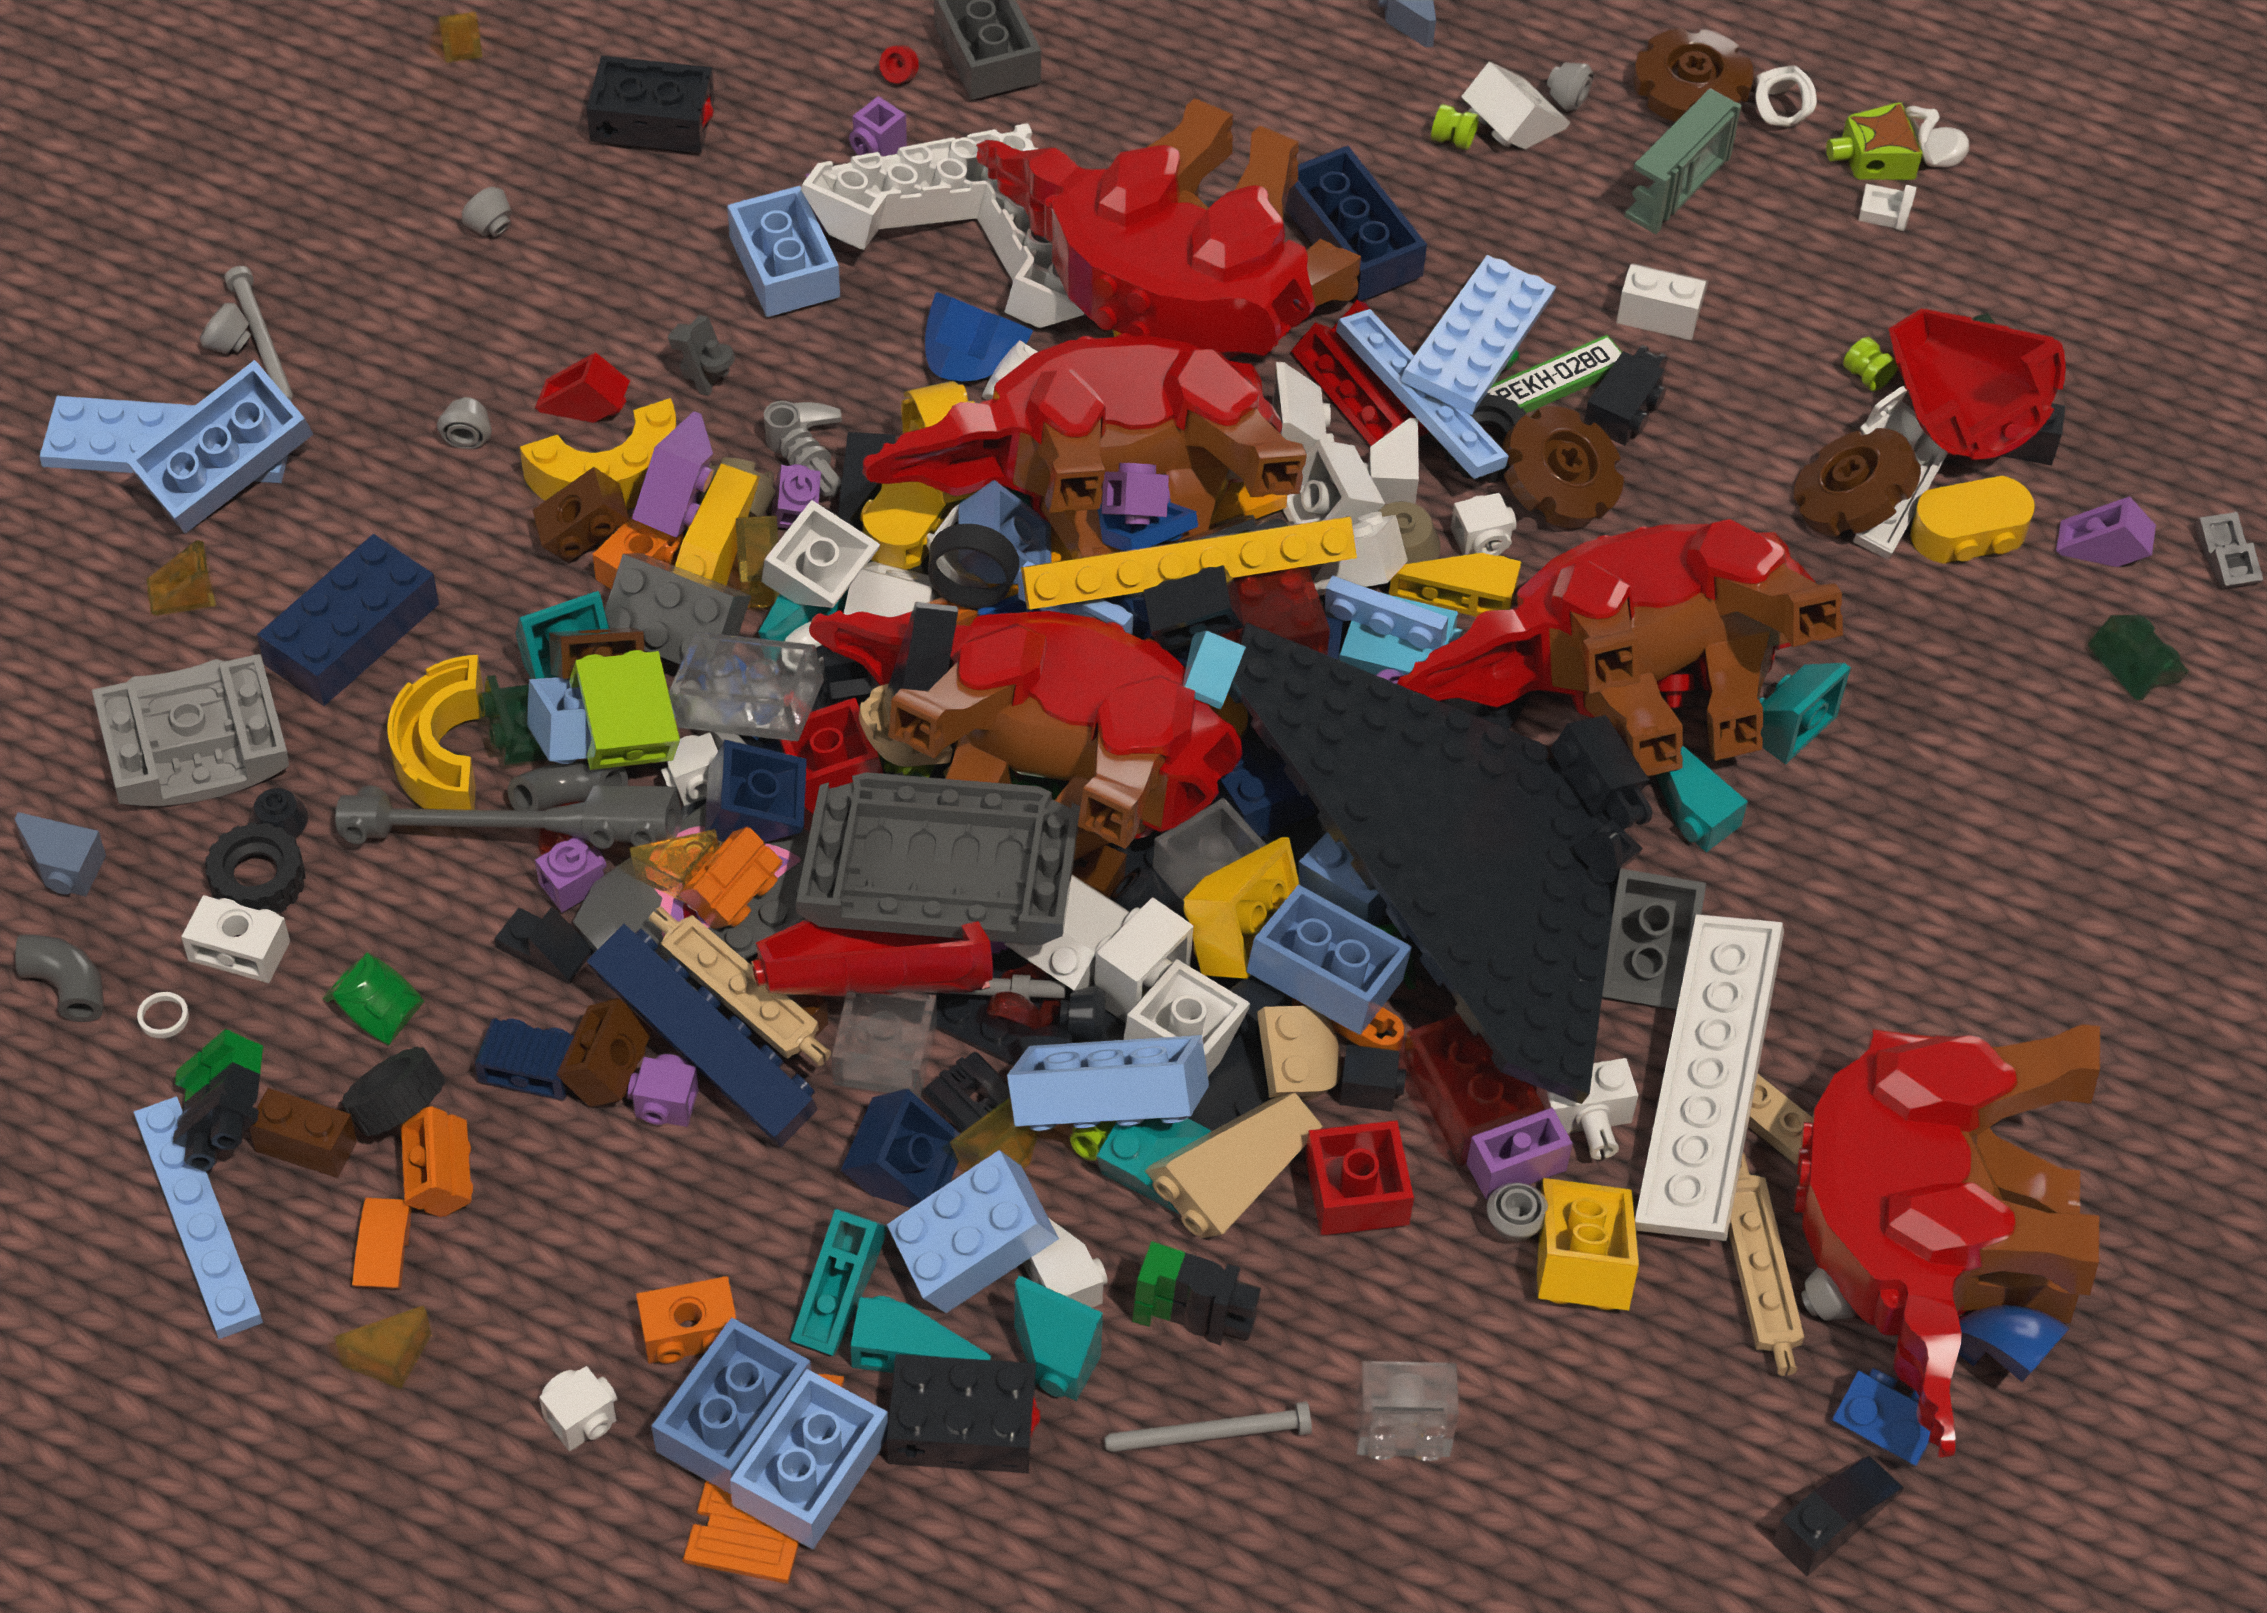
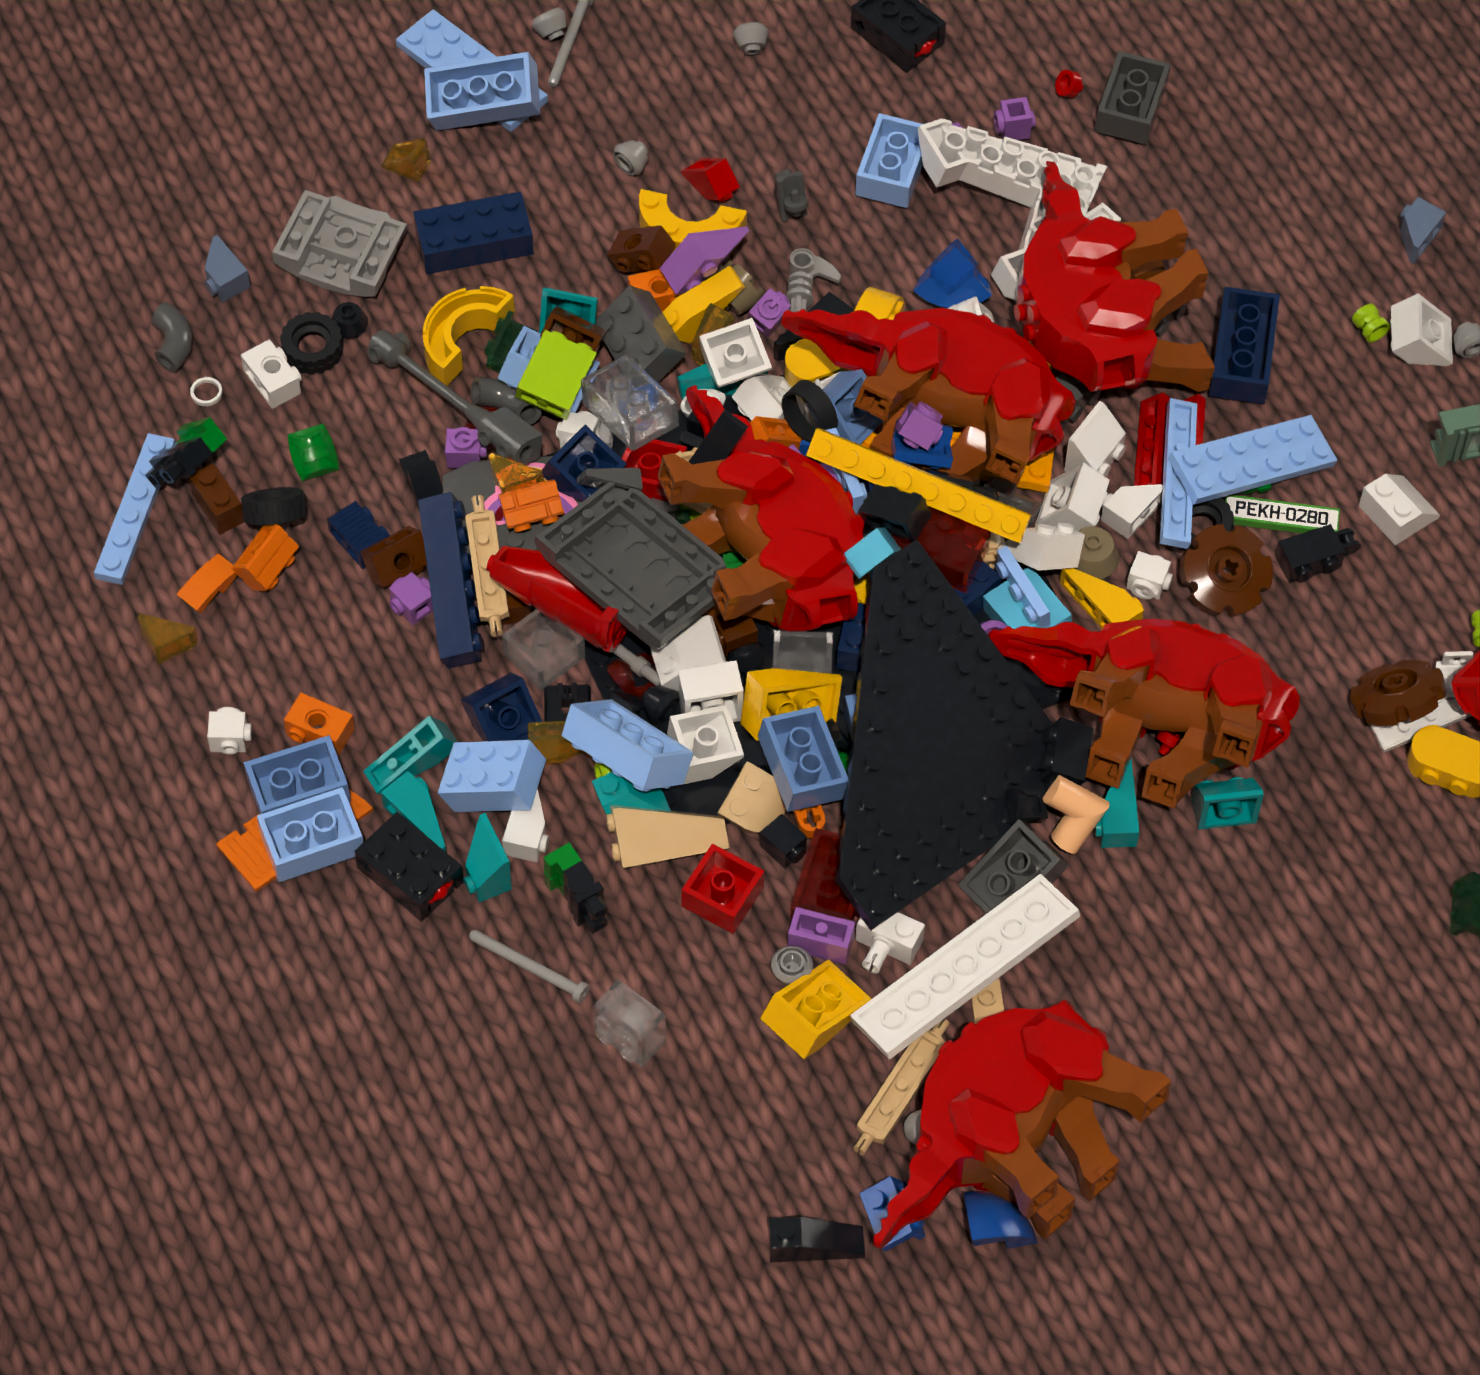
camera: 40 degrees right, 5 degrees up
none -> dark grey slope [576,468,643,491]
none -> light nougat brick [1042,775,1110,854]

